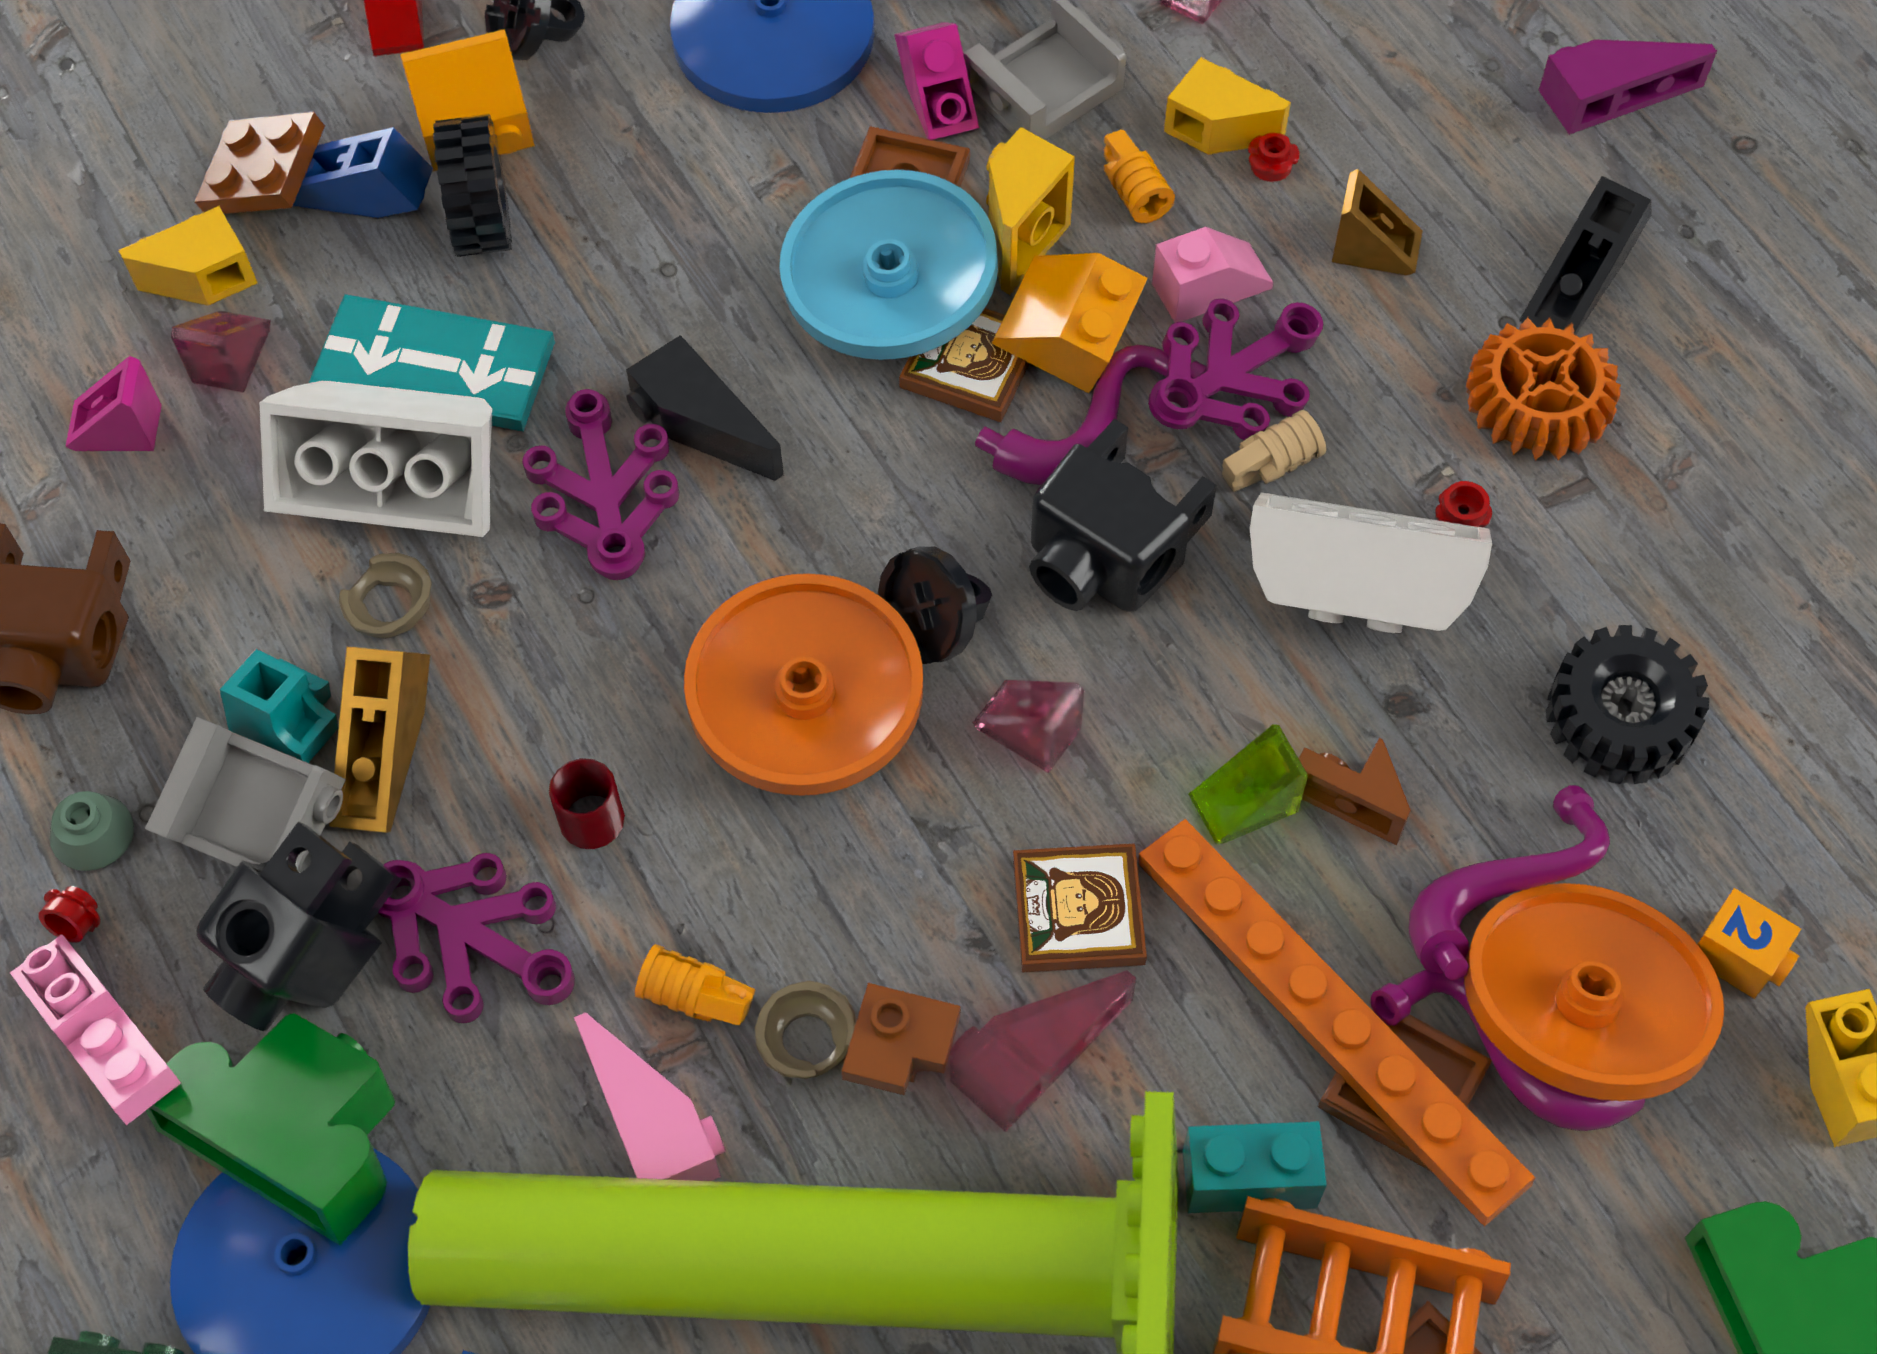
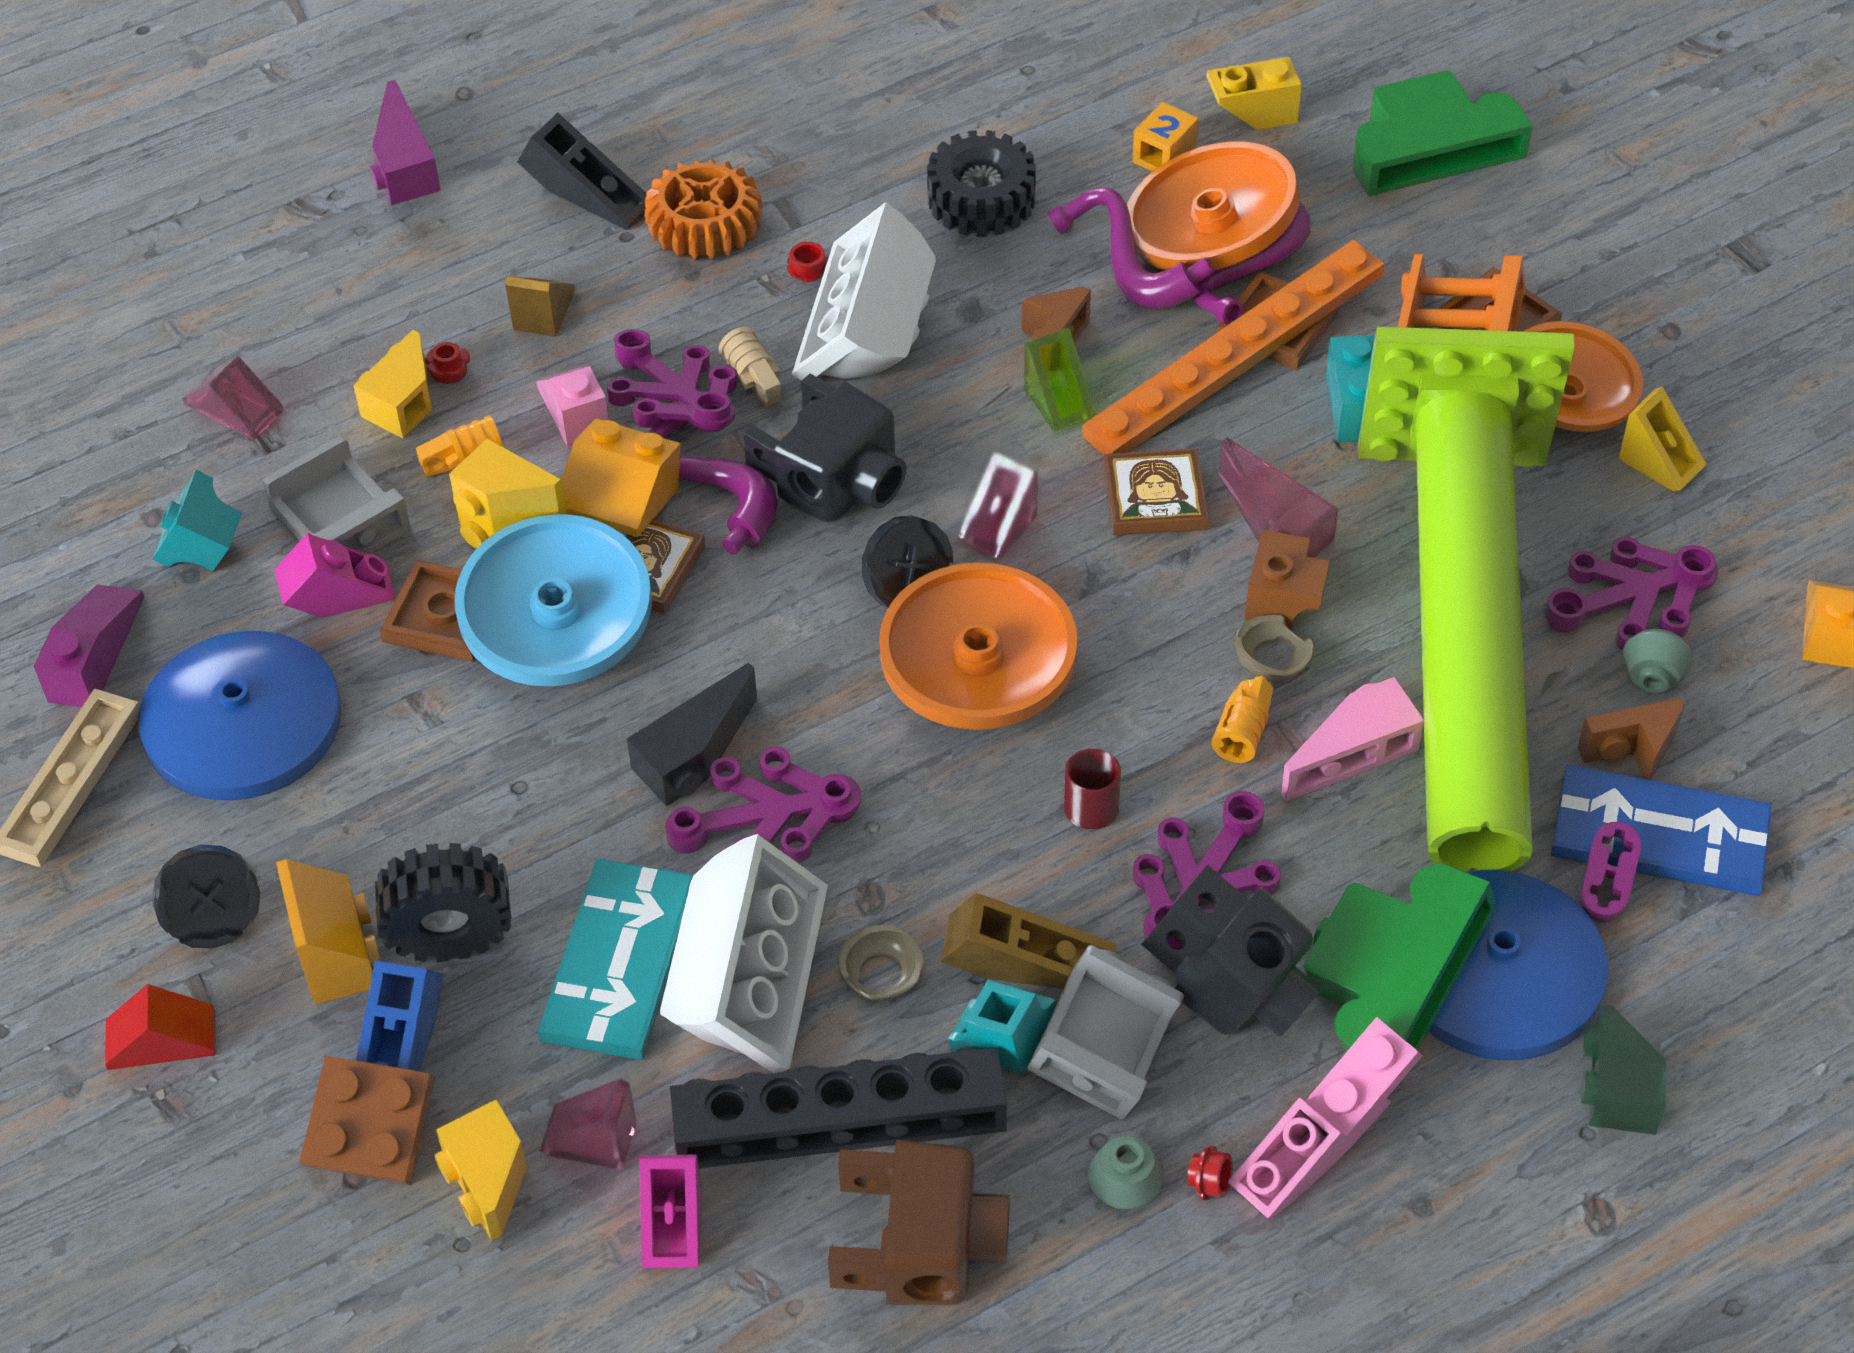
camera: 90 degrees left, 10 degrees down
none -> black brick [670,1046,1007,1169]

